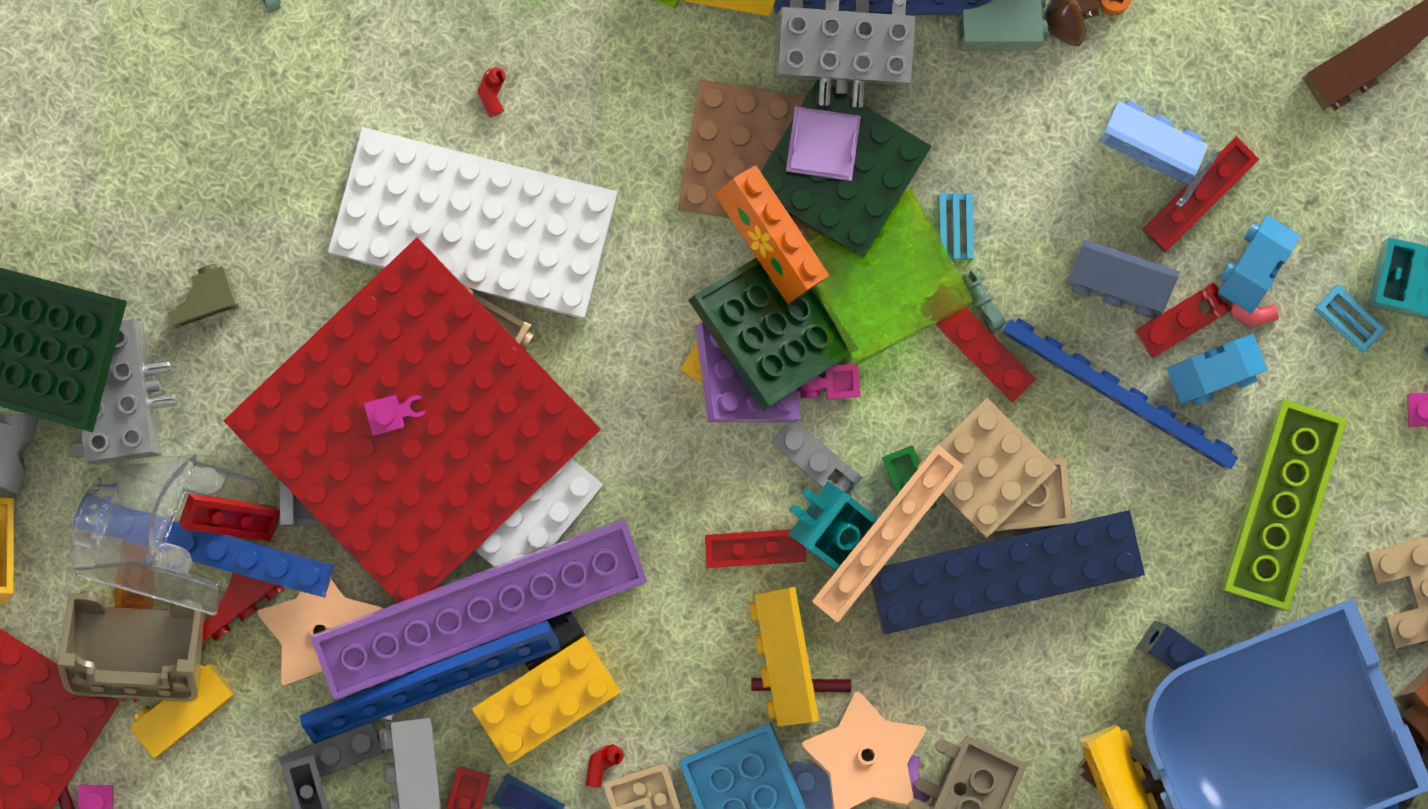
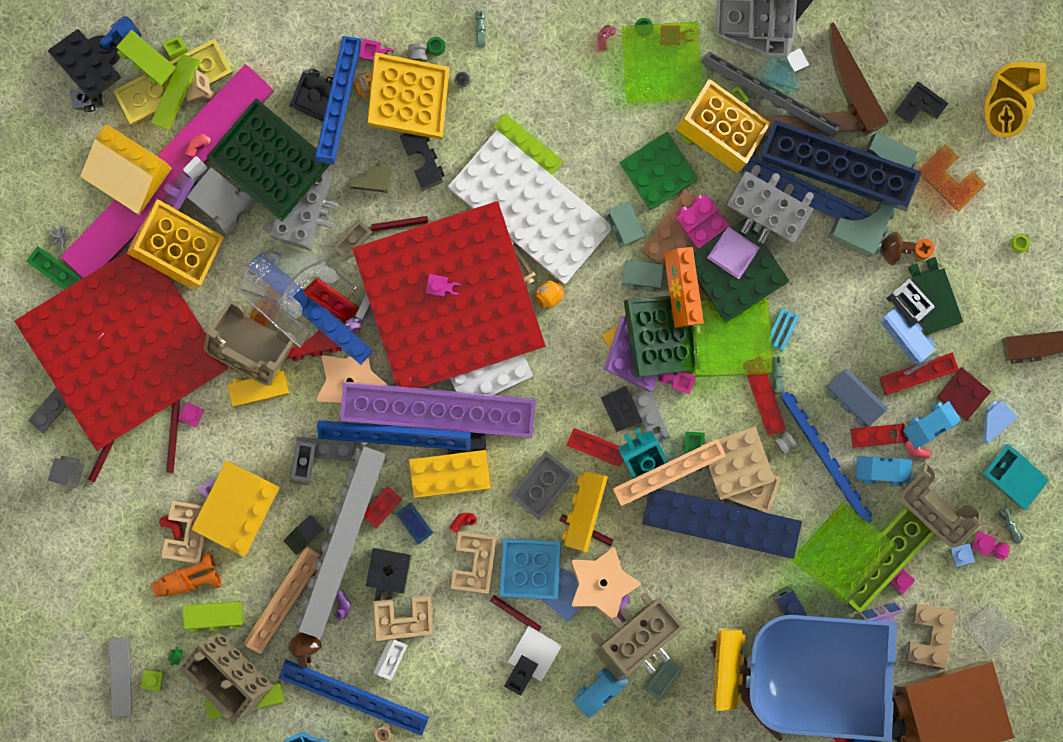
camera: 30 degrees right, 0 degrees up
red arm [477,67,506,118] -> none
medium azure tile [1314,284,1386,354] -> none
none -> black plate [289,68,333,122]
none -> blue tile [315,36,362,164]
none -> dark tan plate [333,219,373,260]
none -> lavender plate [344,318,362,334]
none -> light orange head [354,71,372,98]
none -> dark pink plate [359,39,394,61]
none -> yellow plate [366,53,449,140]
none -> dark red bar [371,216,428,232]
none -> black arch [400,133,445,191]
none -> light grey wheel [408,43,427,62]
none -> green plate [427,37,446,56]
none -> dark grey hinge [454,72,470,87]
none -> lime plate [493,113,564,175]
none -> dark grey plate [509,451,575,520]
none -> light orange head [535,280,564,309]
none -> black plate [601,386,642,432]
none -> sand green brick [604,201,645,248]
none -> green plate [619,132,698,211]
none -> sand green brick [622,260,663,292]
none -> dark pink plate [676,195,729,249]
none -> light grey wheel [774,431,798,455]
none -> clear neon green plate [791,503,898,605]
none -> piece [859,601,904,622]
none -> plate [886,279,935,327]
none -> dark pink plate [889,568,915,595]
none -> dark tan windscreen [900,462,982,547]
none -> dark green tile [908,257,963,335]
none -> dark red plate [937,367,991,421]
none -> light blue plate [950,543,975,567]
none -> light blue slope [983,400,1018,443]

